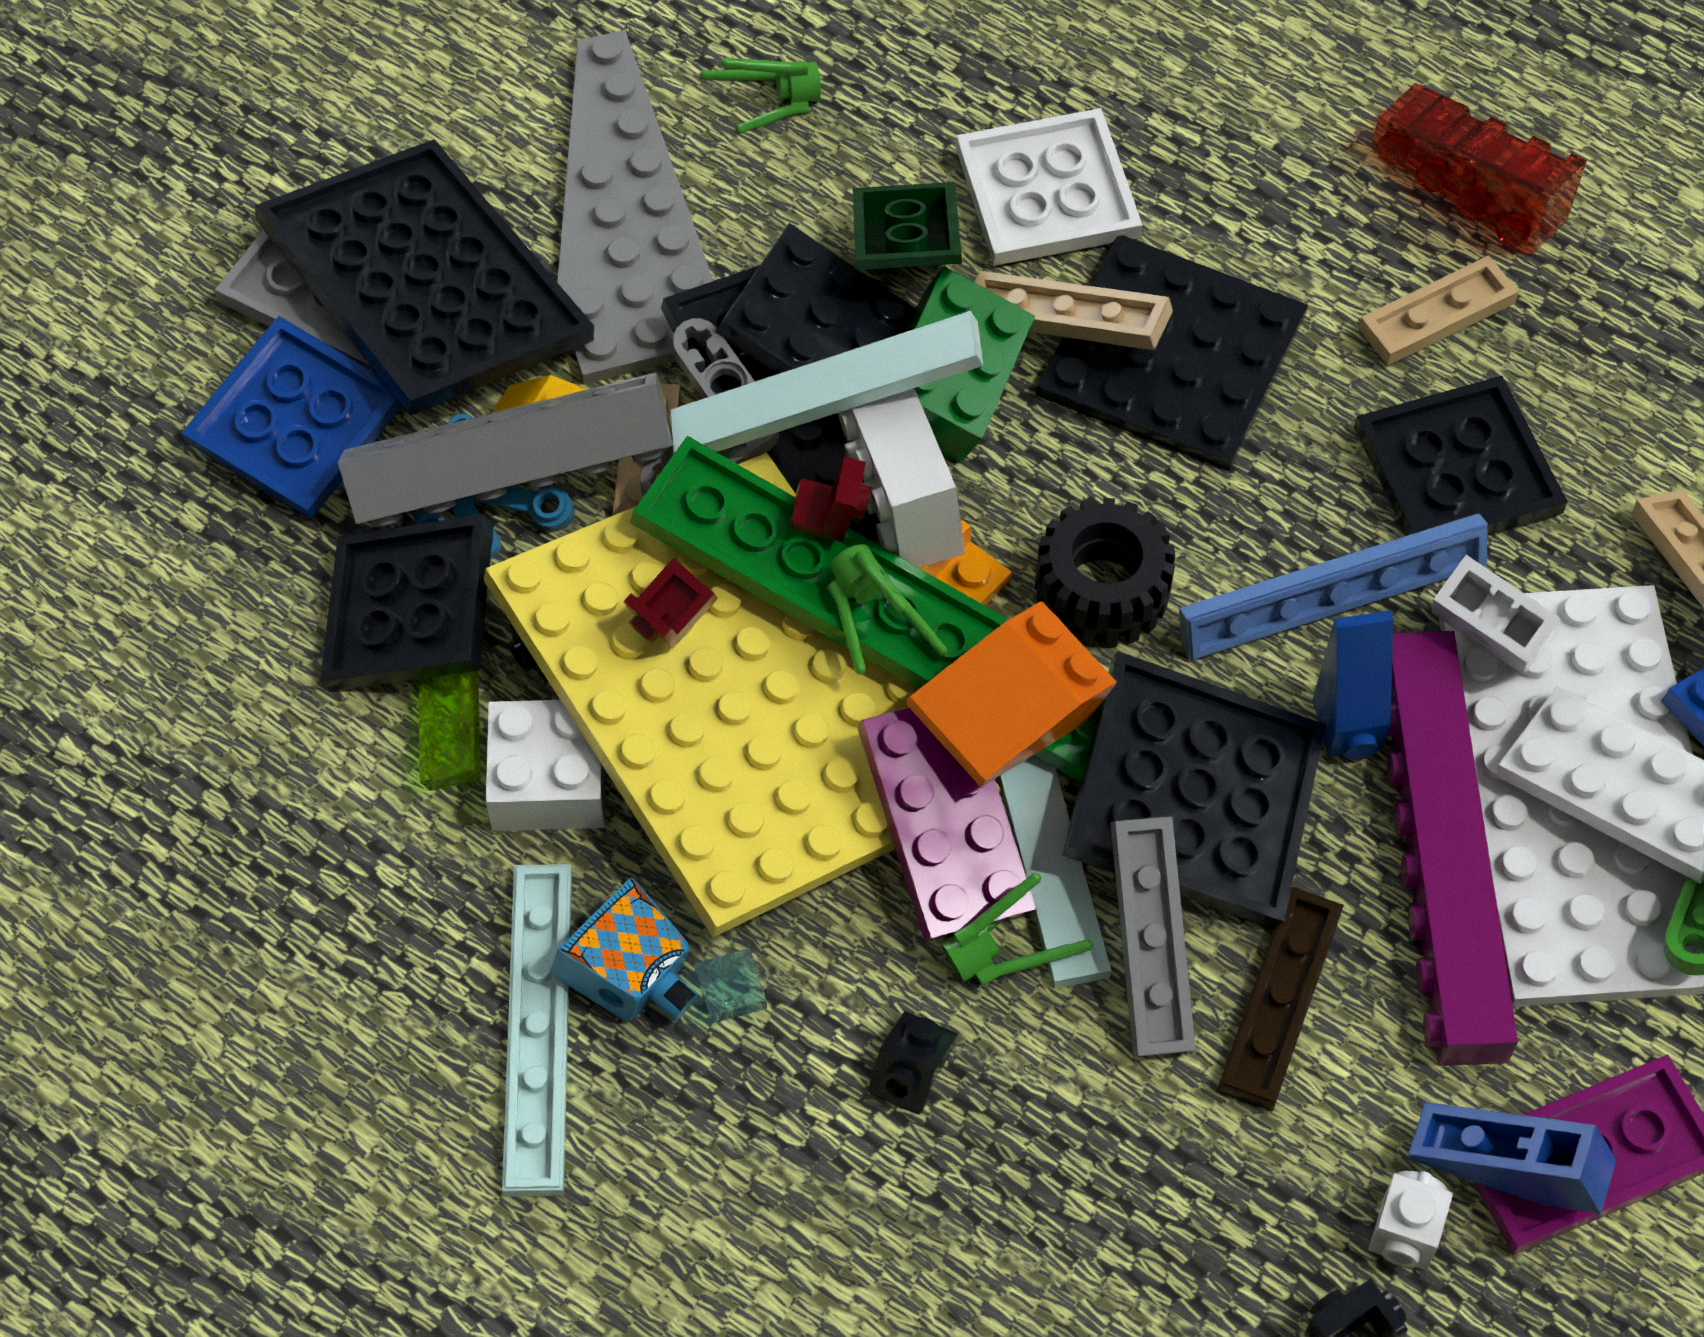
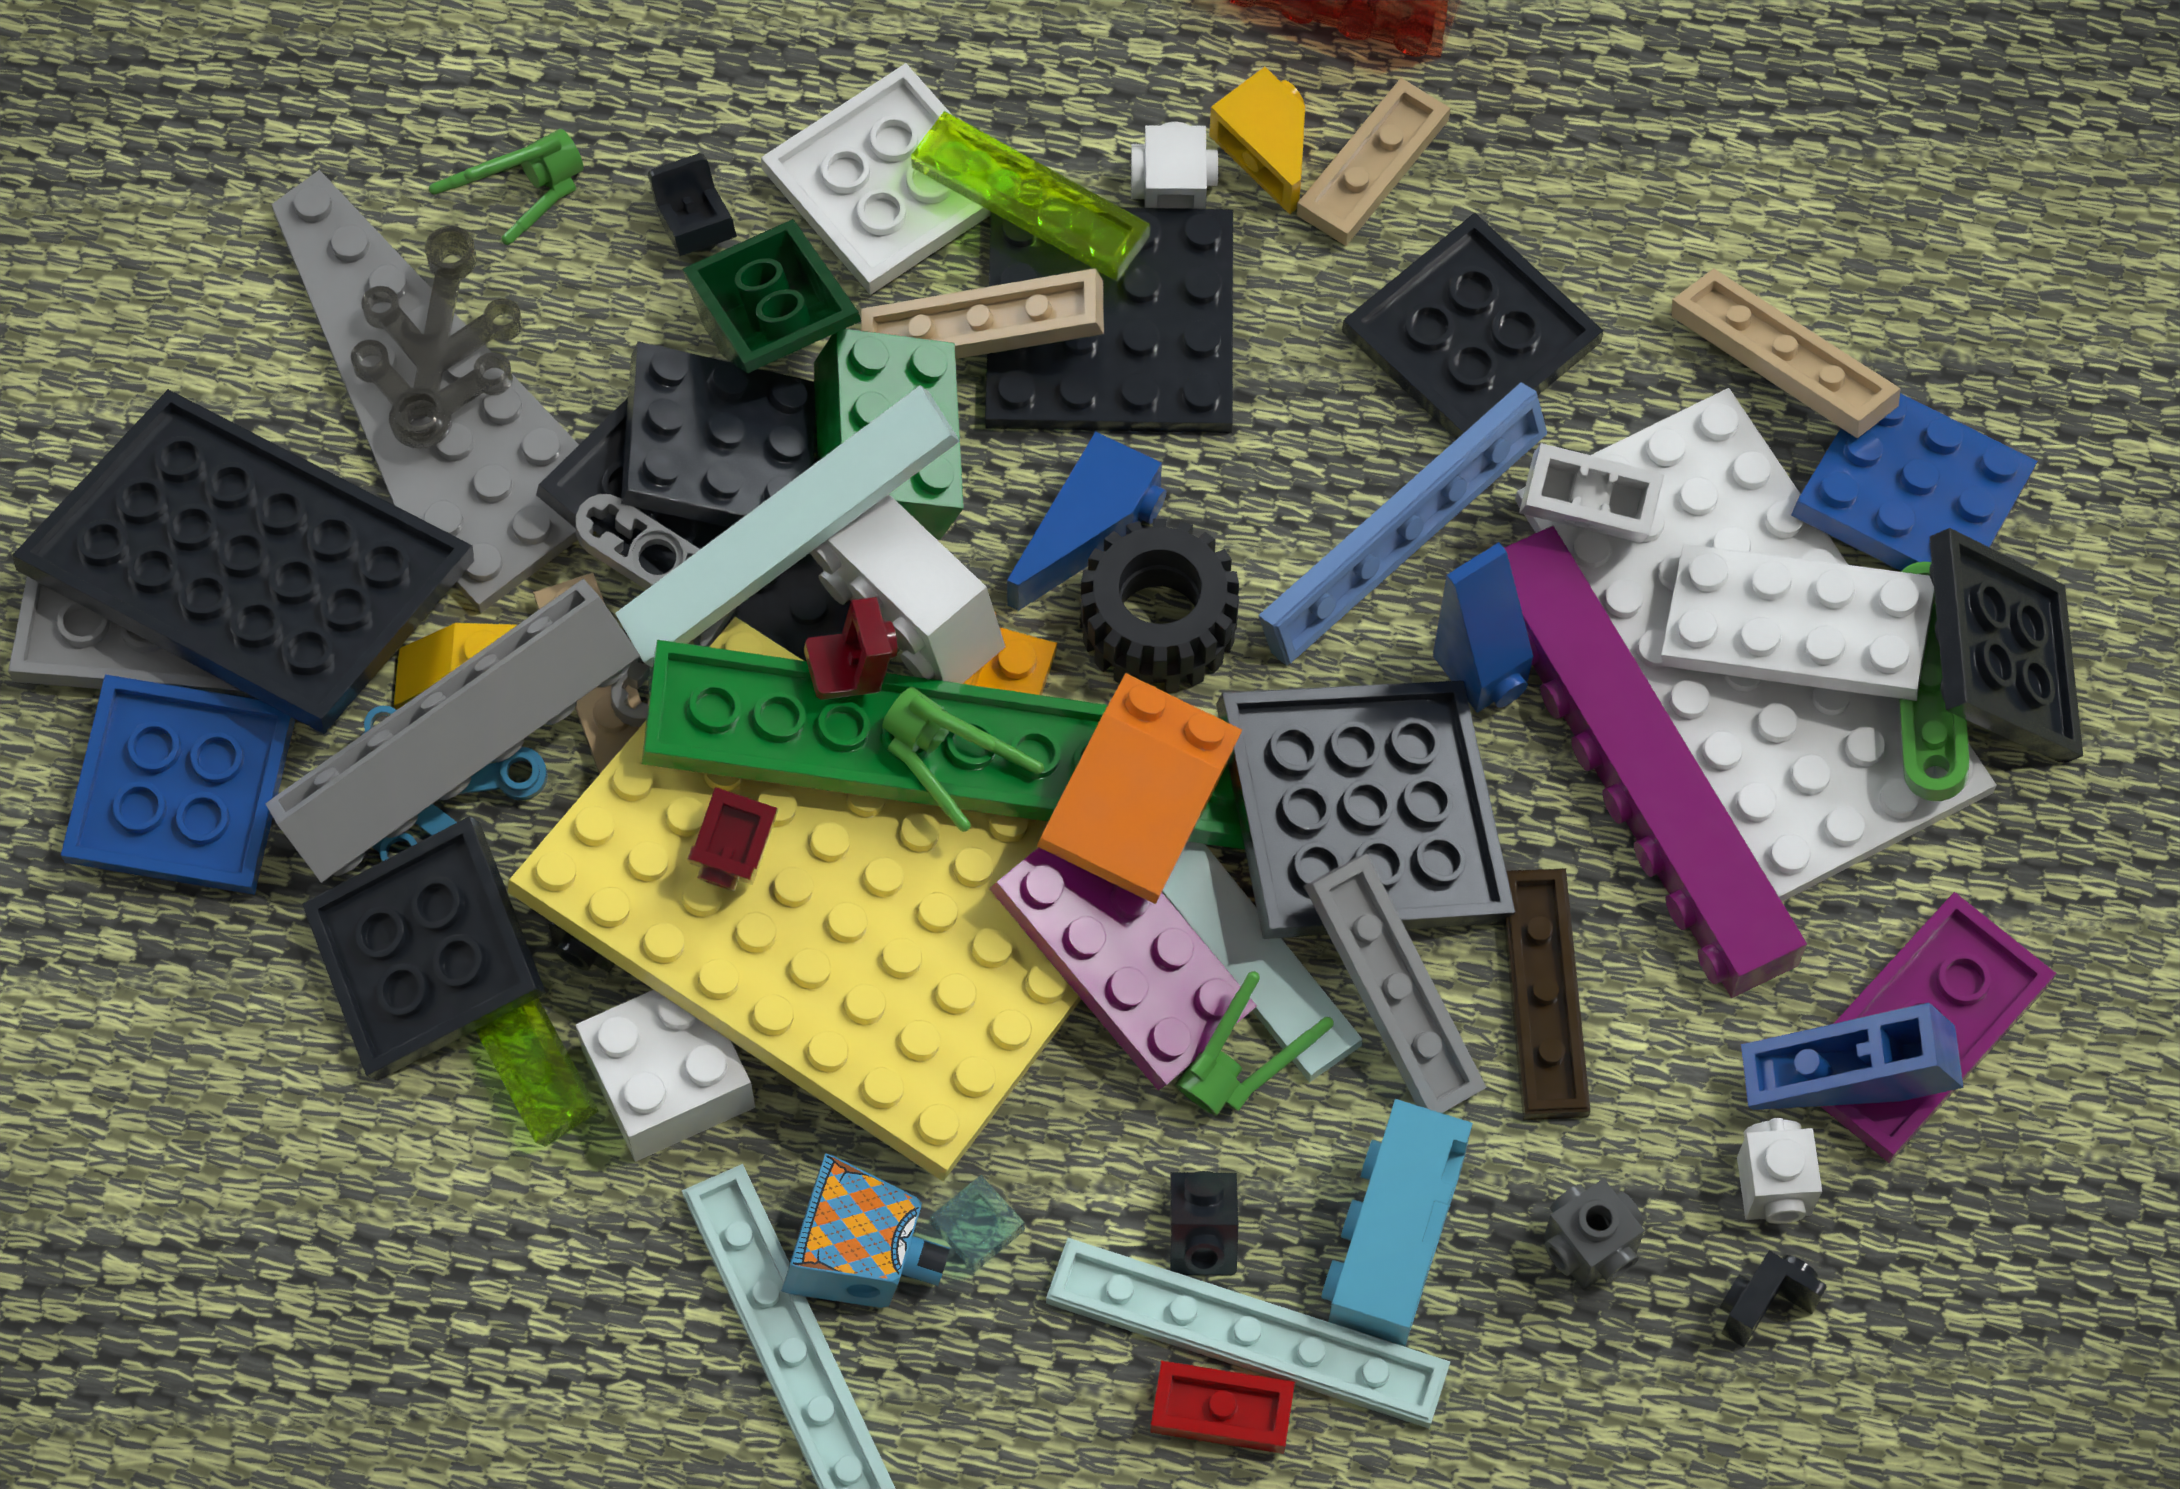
camera: 25 degrees left, 5 degrees up
none -> clear smoke plant [351,226,523,449]
none -> black bracket [648,153,737,256]
none -> clear neon green plate [911,111,1150,281]
none -> blue slope [1007,431,1167,611]
none -> light aqua tile [1046,1238,1450,1429]
none -> white brick [1131,122,1218,209]
none -> red plate [1150,1360,1295,1454]
none -> yellow slope [1209,66,1305,214]
none -> medium azure wedge [1321,1099,1473,1346]
none -> dark grey brick [1543,1178,1645,1290]

